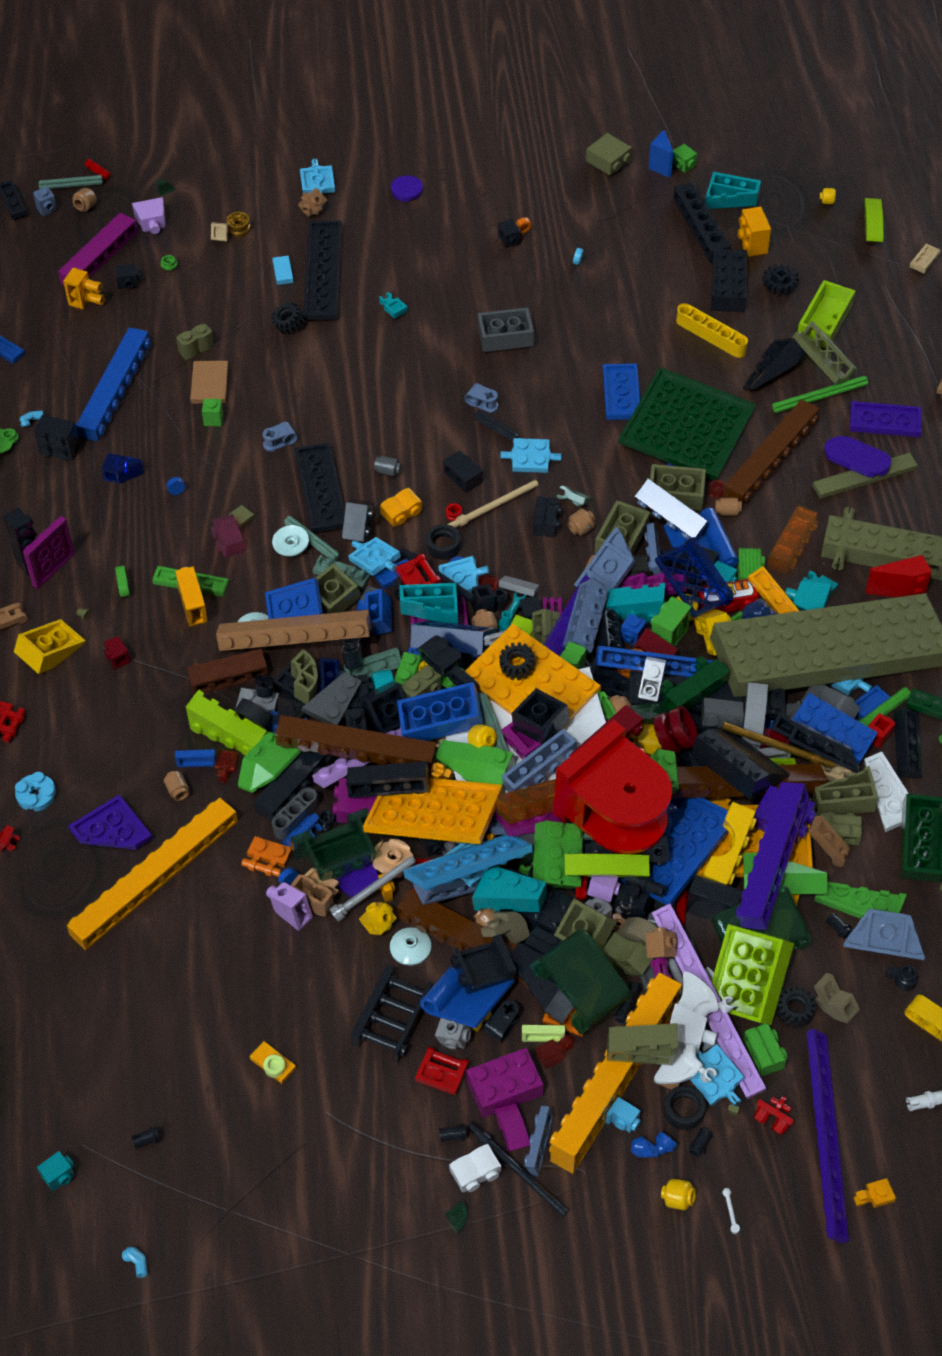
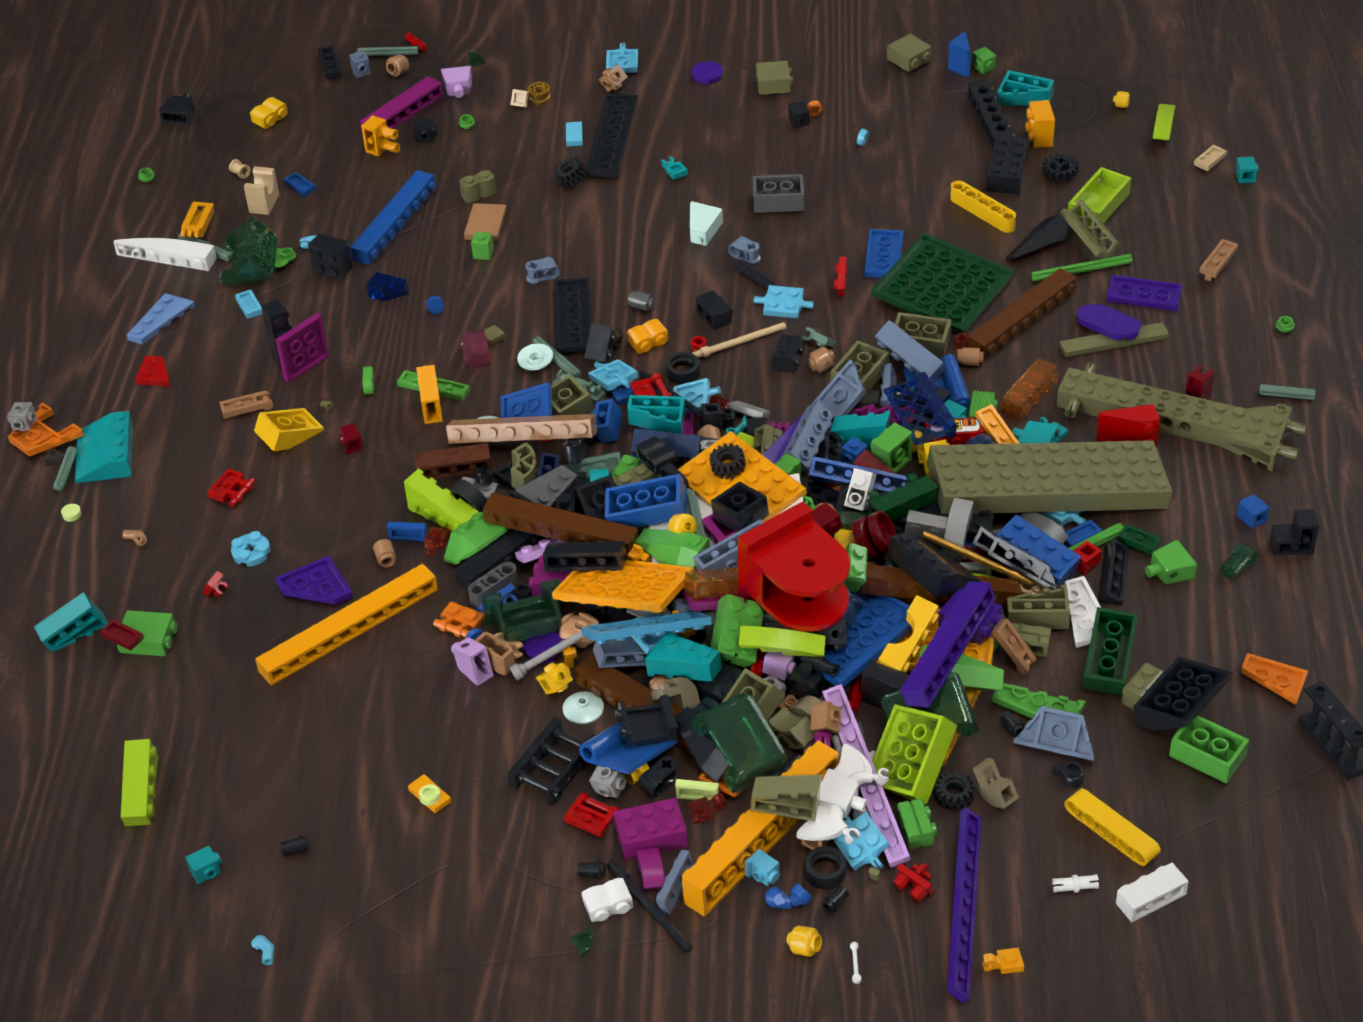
camera: 10 degrees right, 10 degrees down
none -> light aqua slope [690,201,723,246]
none -> olive brick [756,61,793,95]
none -> red wing [834,257,848,296]

